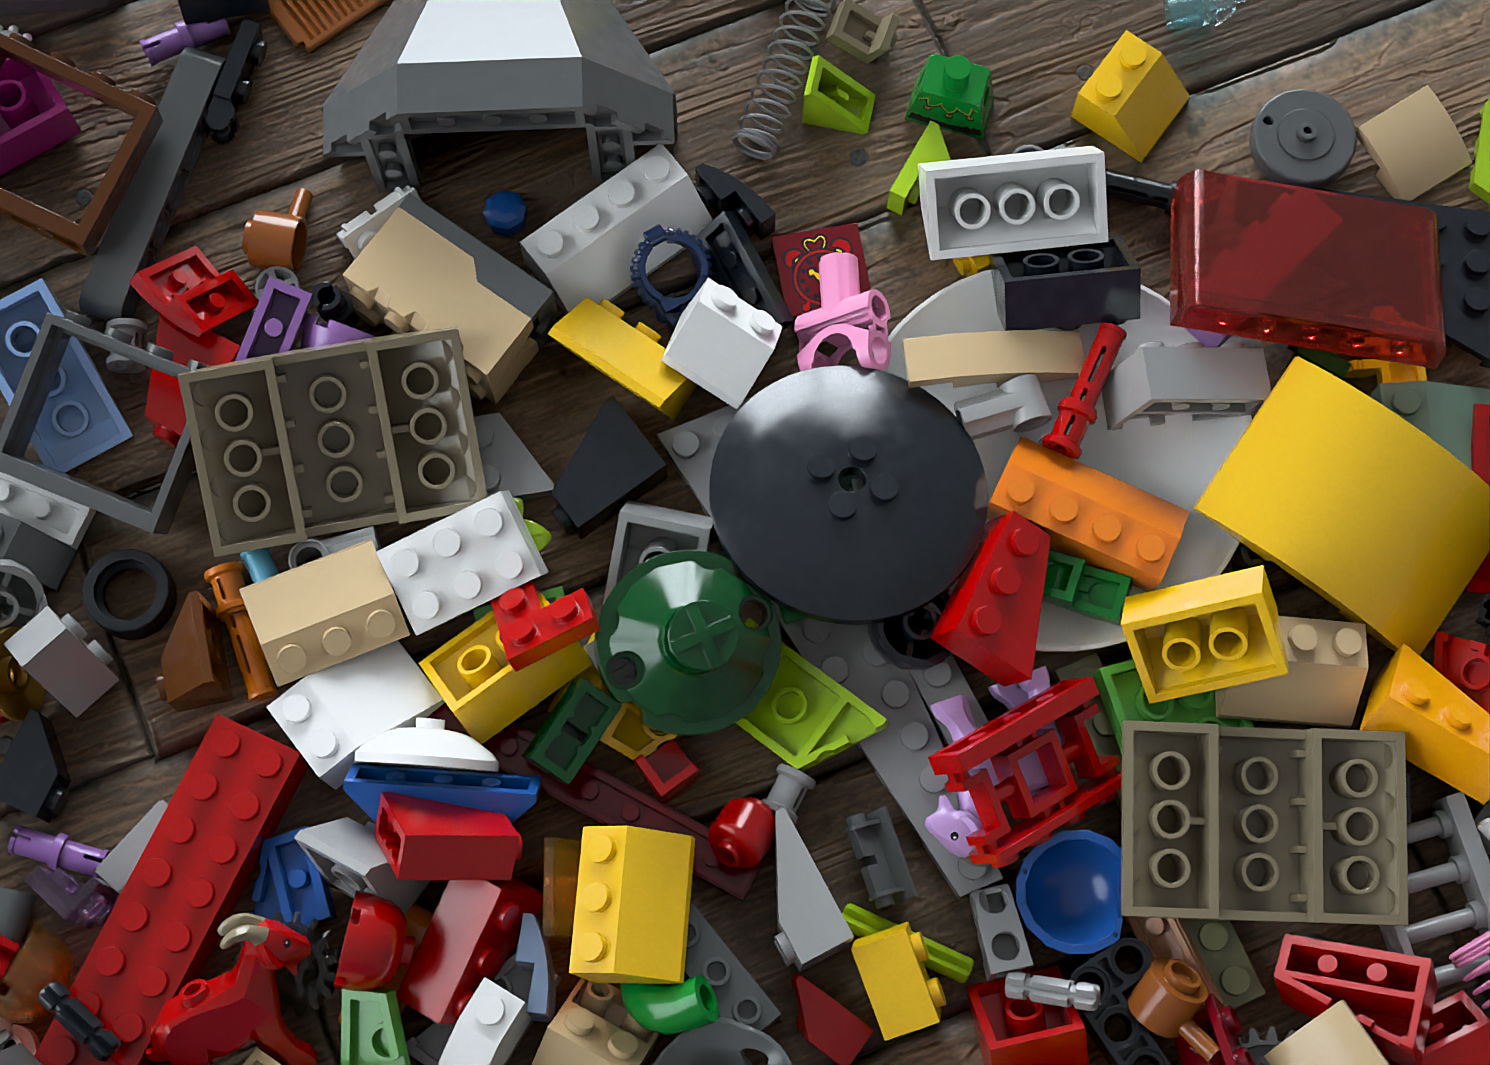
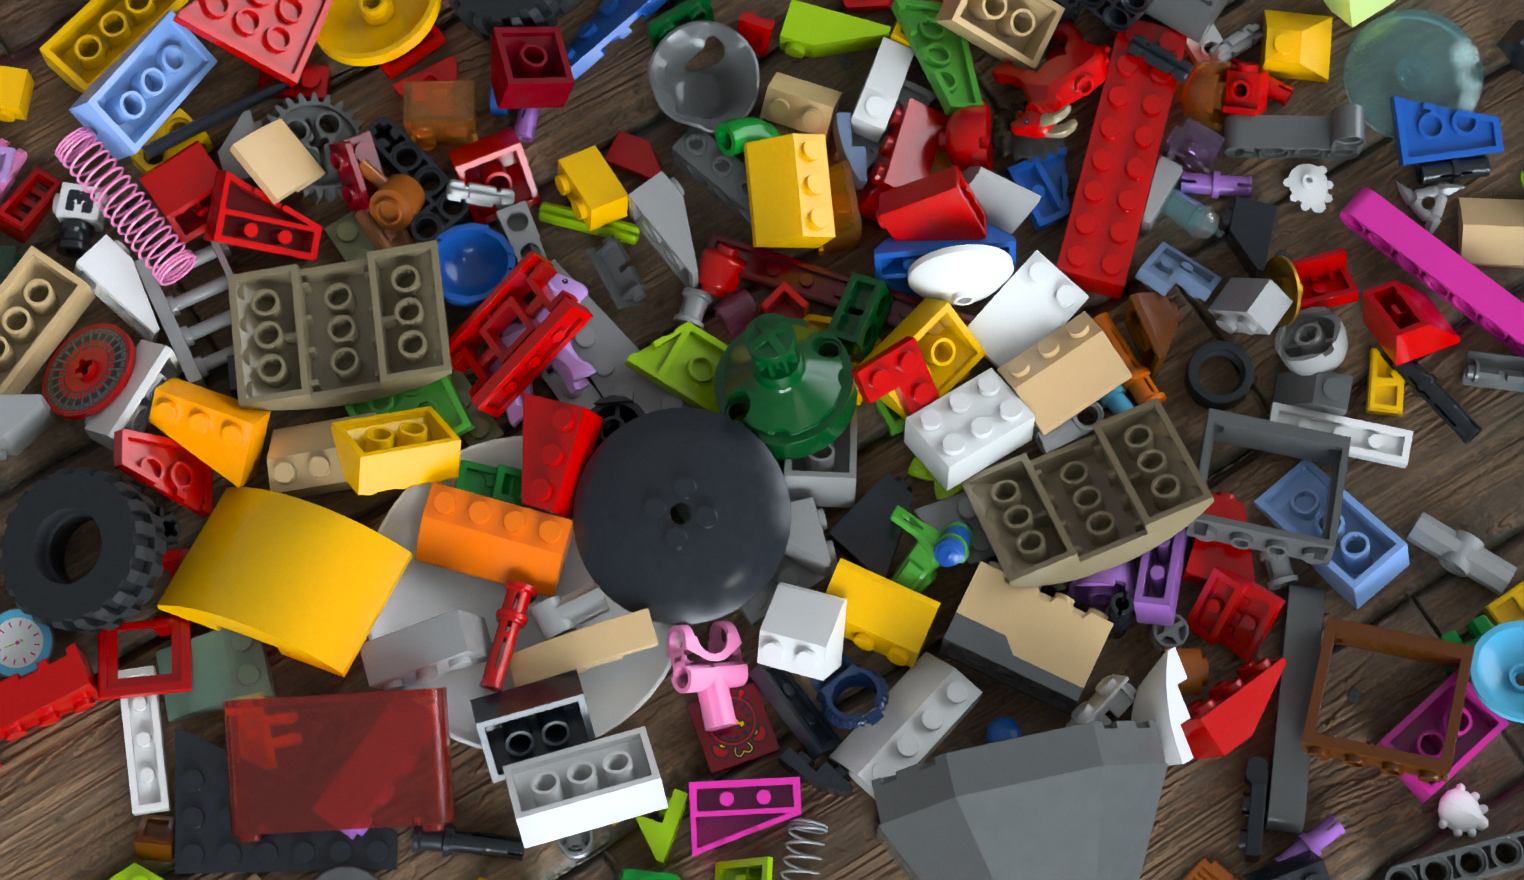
camera: 170 degrees right, 0 degrees up
none -> dark pink wedge [689,777,802,857]
none -> clear pink panel [713,287,760,340]
none -> light grey slope [784,497,836,577]
none -> bright green piece [890,505,975,593]
none -> white slope [1131,647,1194,766]
none -> sand blue plate [1135,241,1222,302]
none -> clear light blue piece [1161,189,1224,238]
none -> red slope [1180,657,1286,760]

